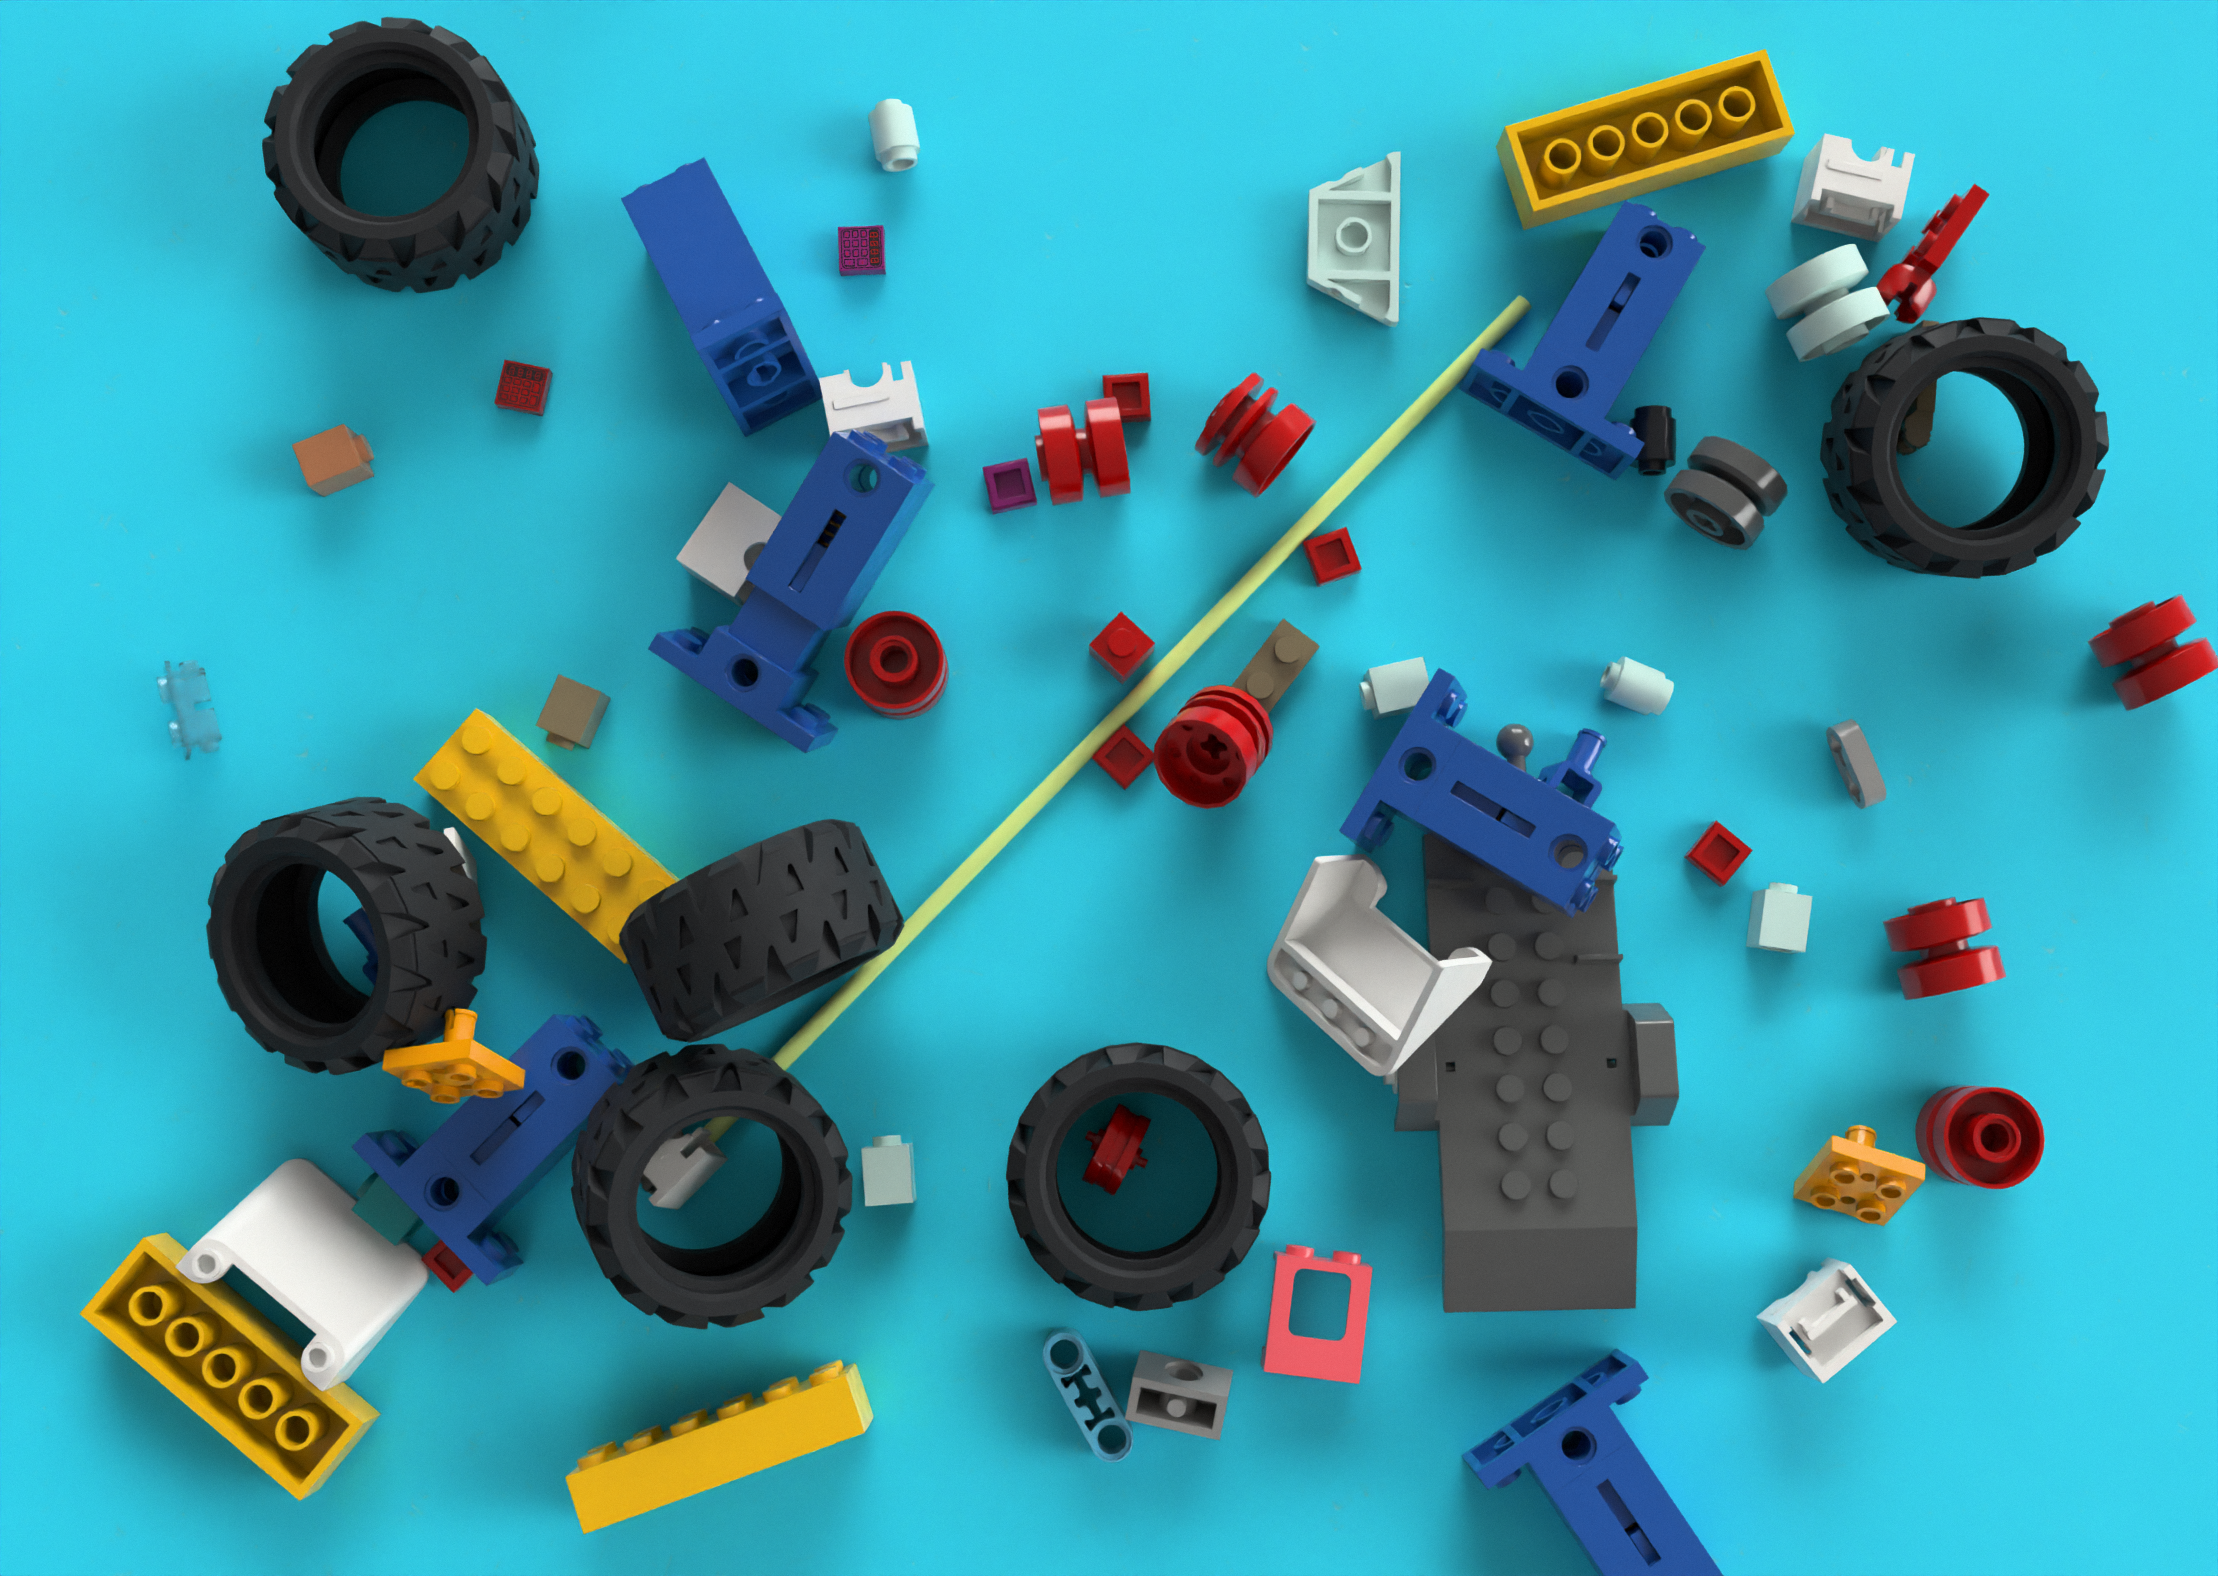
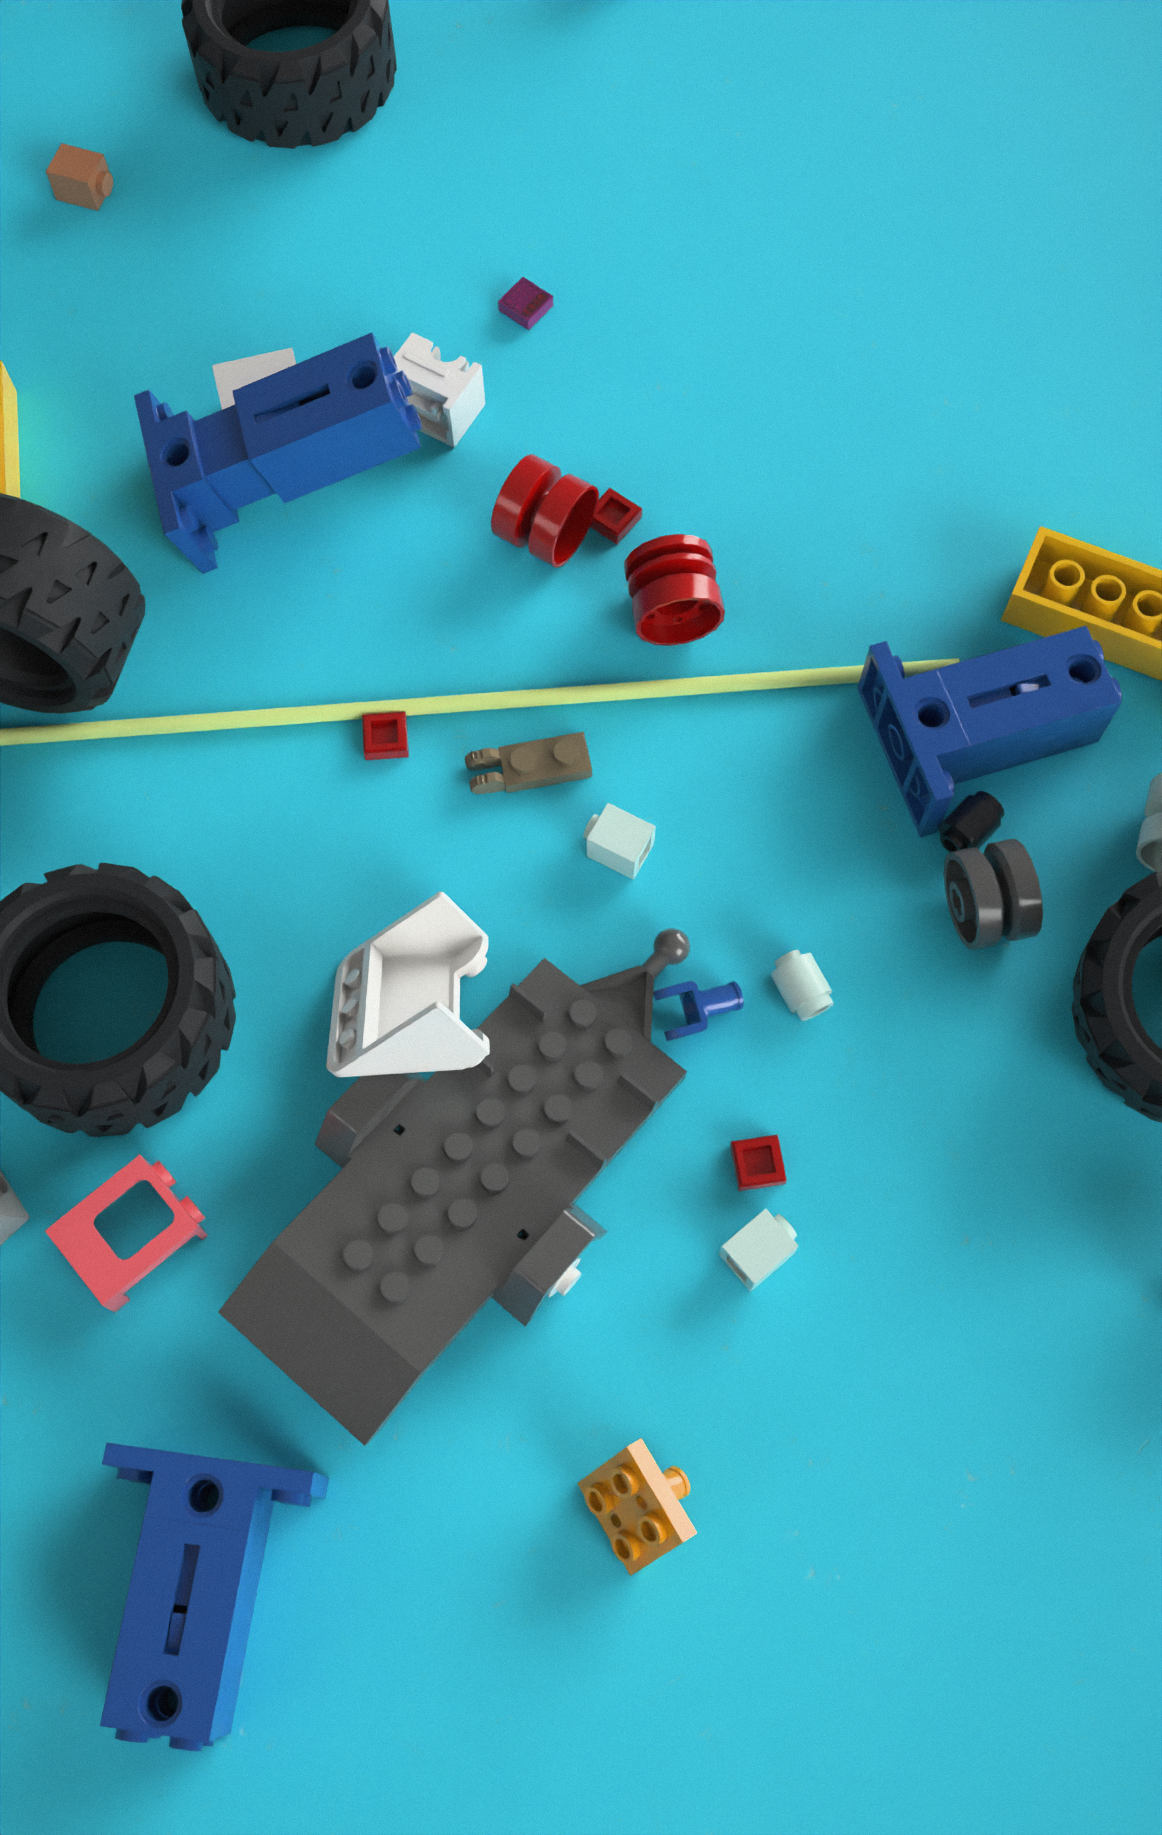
camera: 45 degrees right, 15 degrees down
tile [494,360,553,416] -> none
dark tan brick [536,674,611,751] -> none
blue brick [621,157,823,437] -> none
red wheel [844,611,949,720] -> none
light aqua brick [868,99,920,172] -> none
magenta tile [982,458,1037,515] -> none
red wheel [1082,1103,1151,1196] -> none
red brick [1089,612,1155,685] -> none
red wheel [1154,685,1273,809] -> none
red tile [1302,527,1362,587] -> none
light aqua wing [1306,152,1401,327] -> none
blue brick [1339,668,1624,918] -> none
white piece [1757,1257,1897,1384] -> none
light grey beam [1826,719,1886,809] -> none
red wheel [1883,897,2006,1000] -> none
red wheel [1915,1085,2045,1189] -> none

